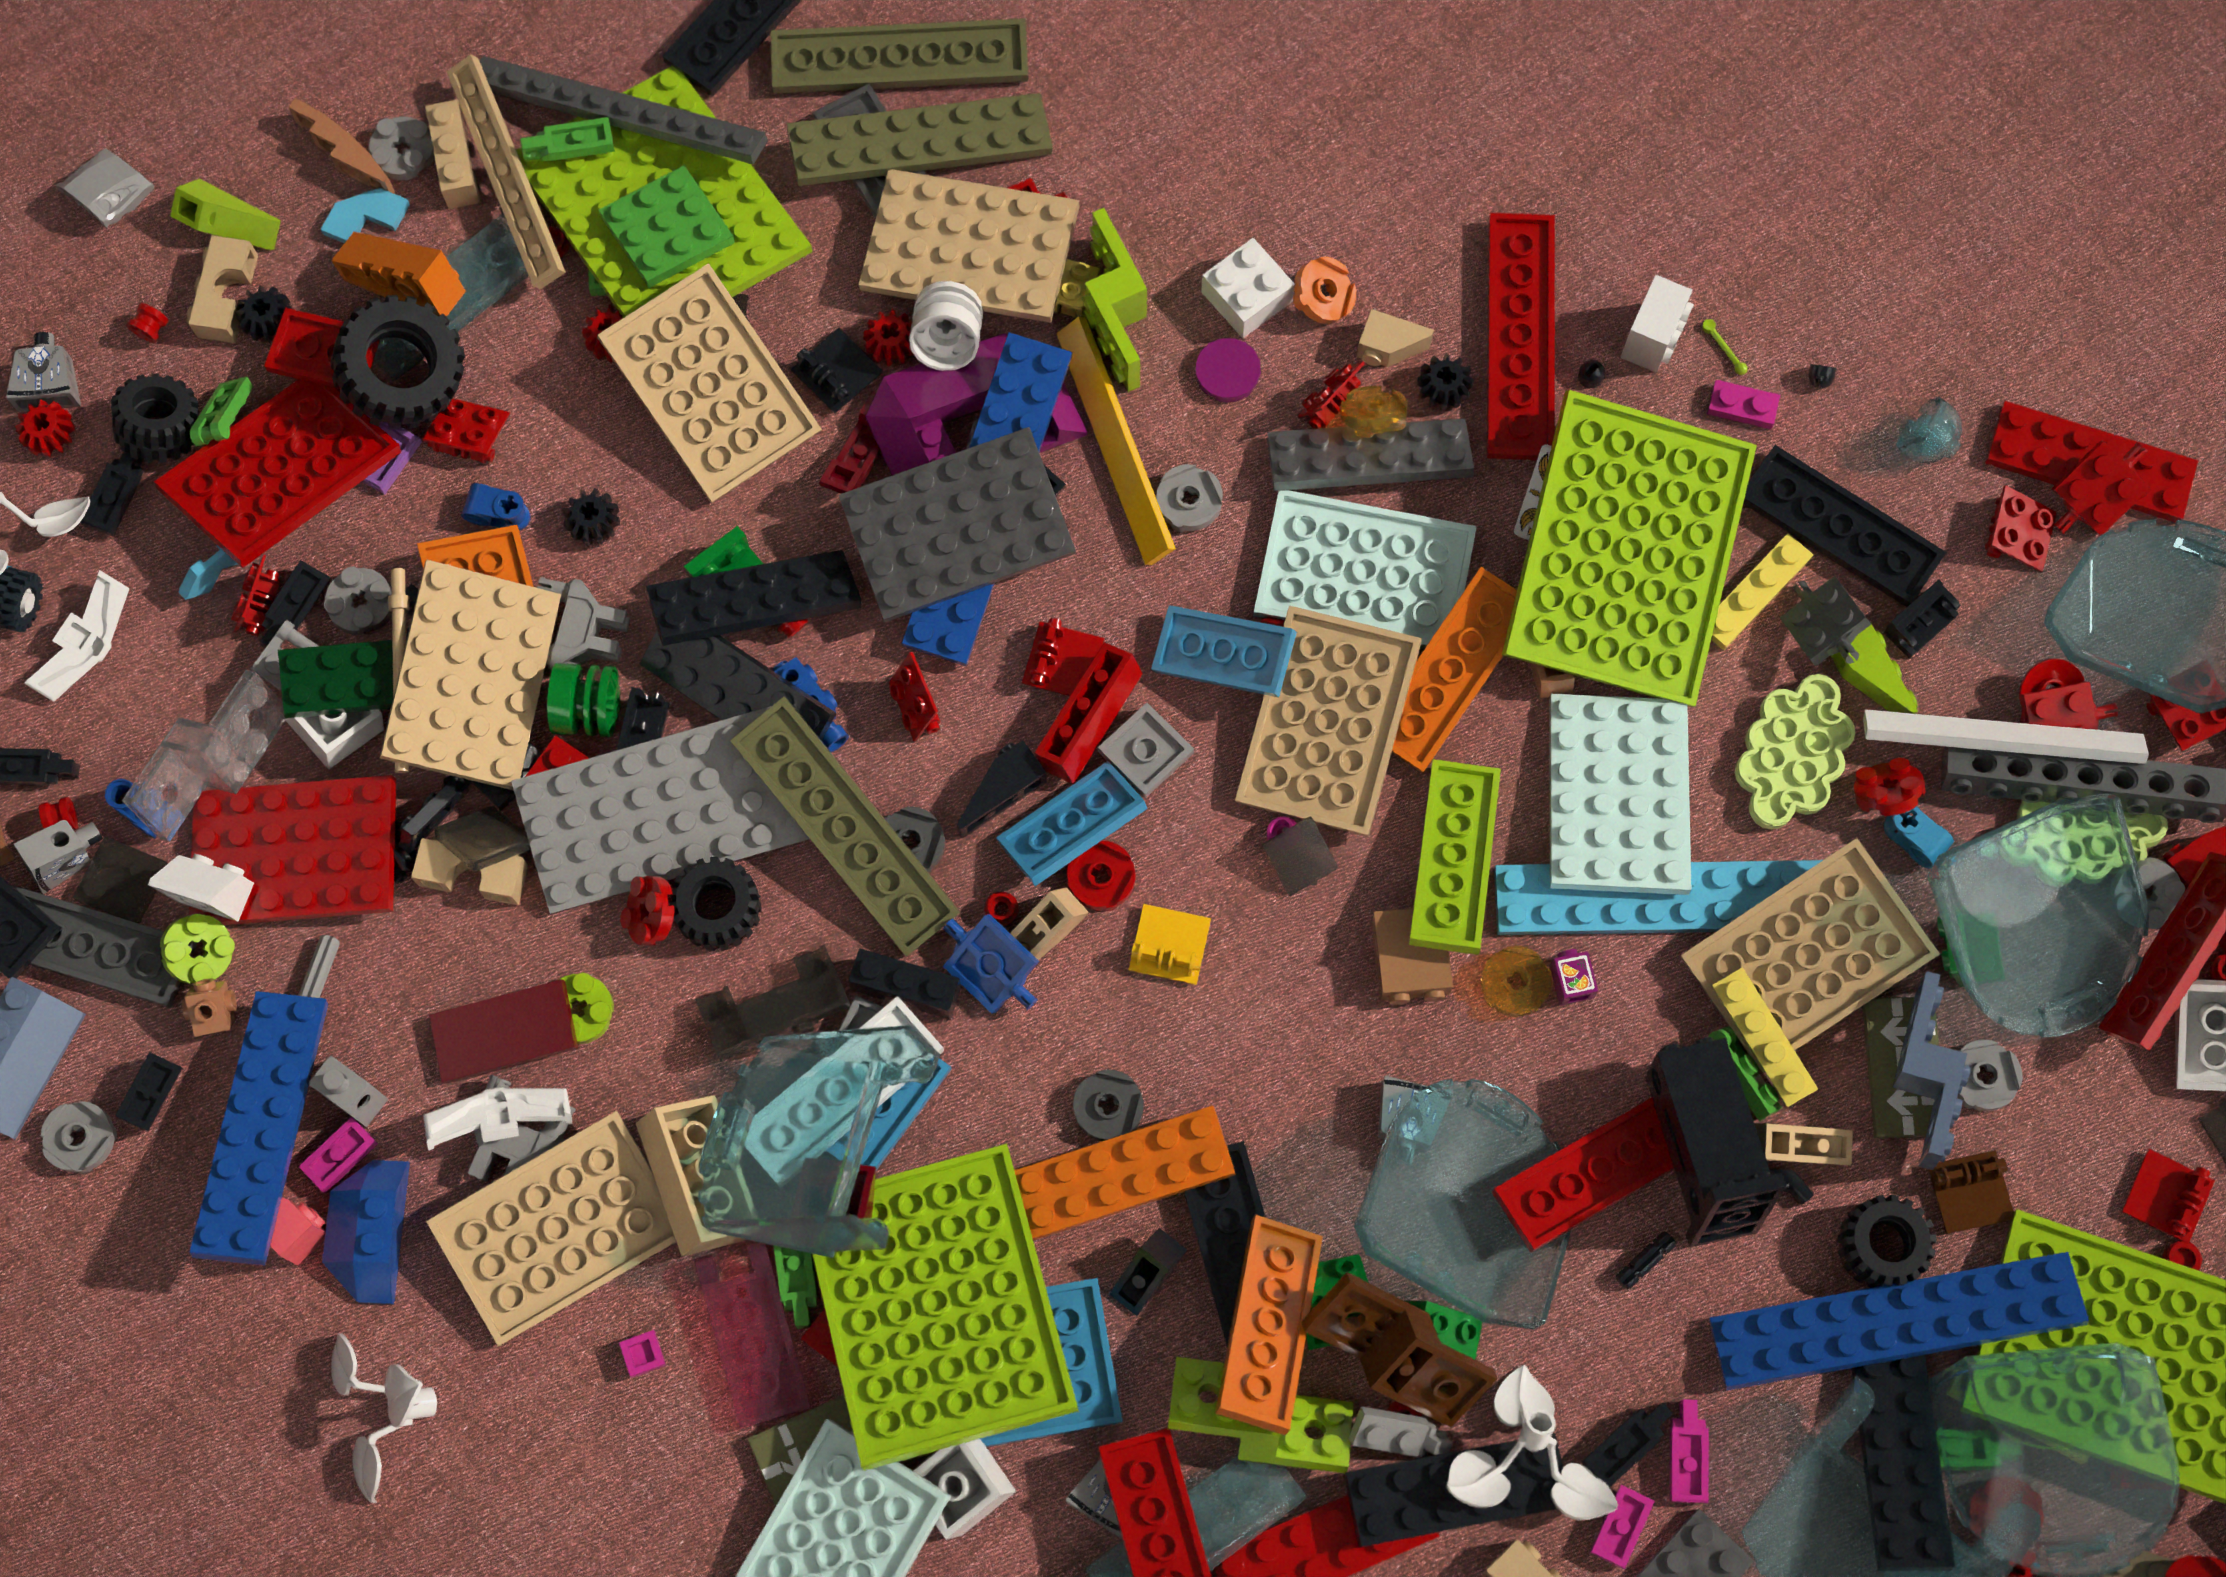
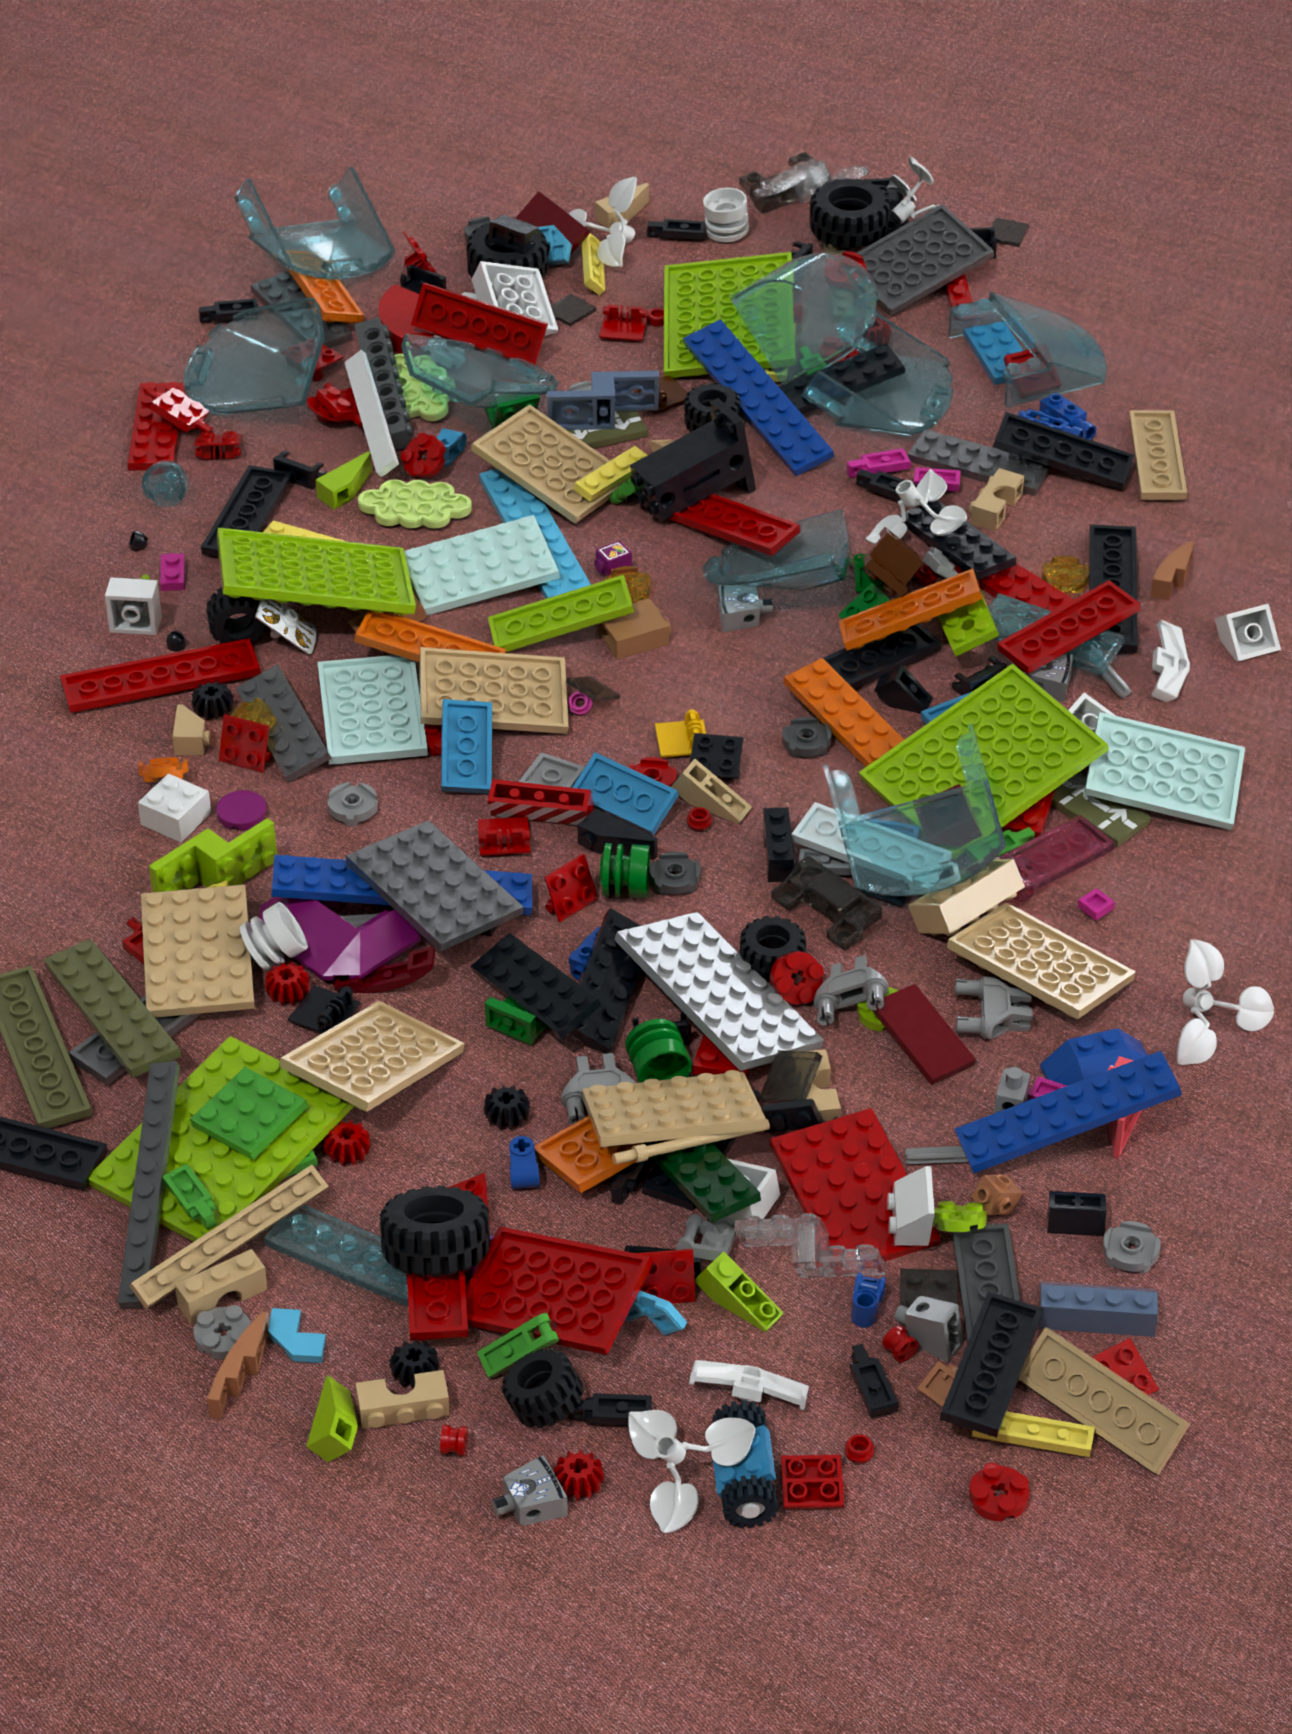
camera: 110 degrees left, 30 degrees down
light grey slope [56,149,155,228] -> none
light grey plate [324,566,392,635] -> none
orange wedge [331,232,466,317] -> none
white plate [423,1087,573,1151] -> none
olive plate [730,696,961,957] -> none
blue plate [943,914,1039,1014] -> none
yellow tile [1056,316,1176,565] -> none
black axle [1615,1231,1677,1290] -> none
dark grey plate [1780,576,1871,666] -> none
none -> green wheel [599,843,650,899]
none -> black hinge [690,733,744,782]
none -> lime slope [694,1251,784,1332]
none -> light grey connector [814,955,888,1026]
none -> black hinge [952,656,1007,696]

